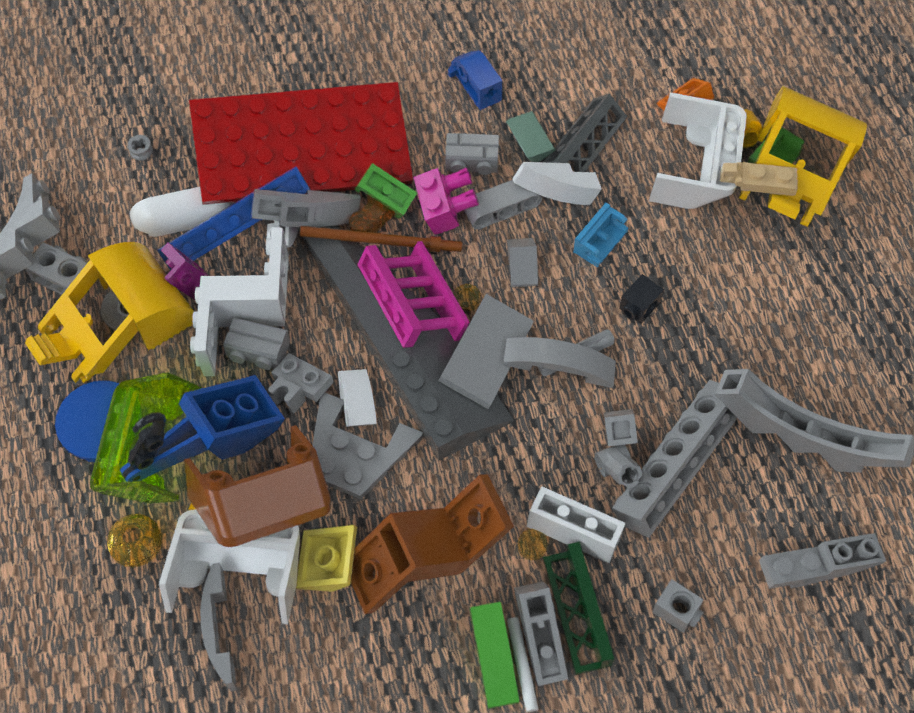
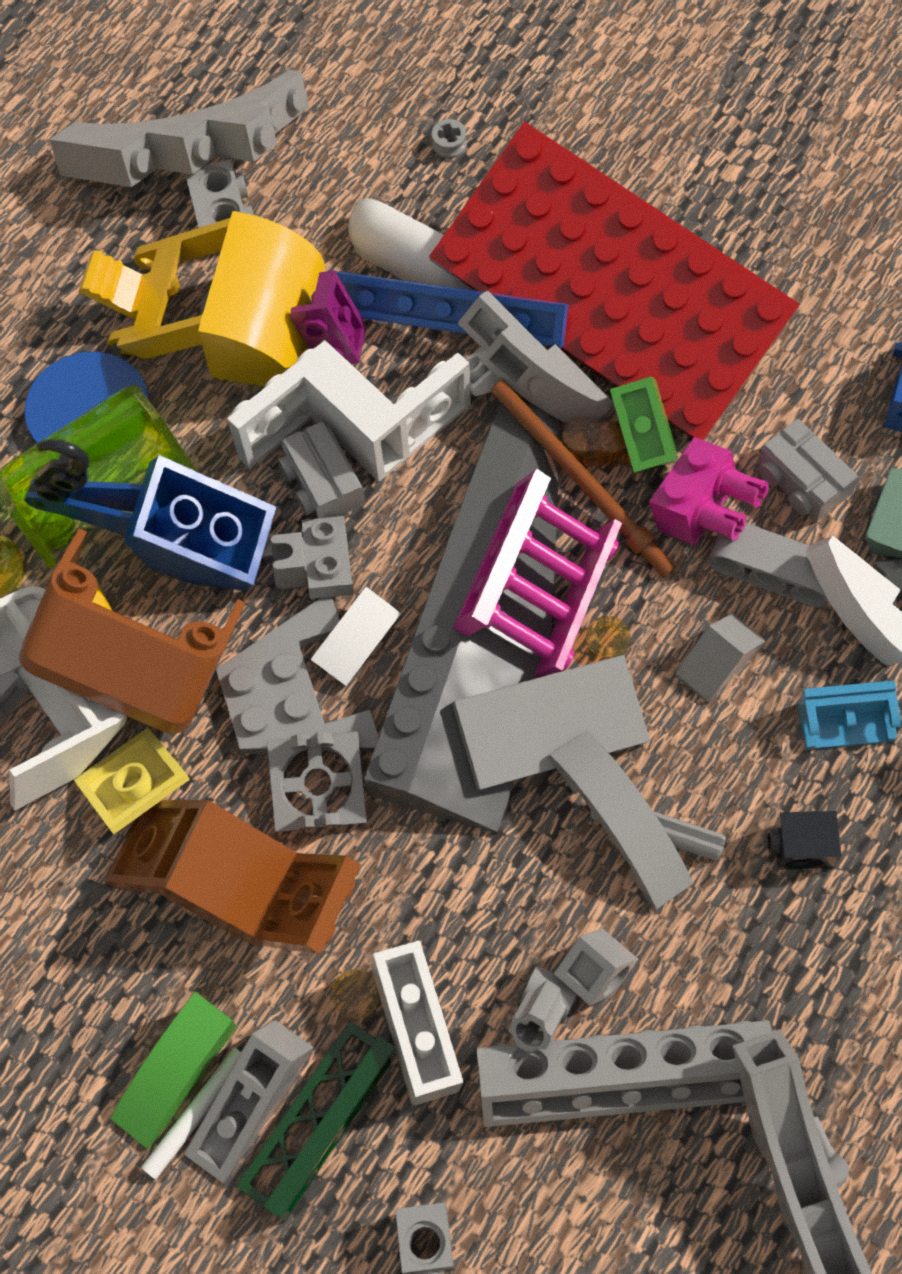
camera: 50 degrees right, 5 degrees up
none -> light grey piece [267,731,367,833]

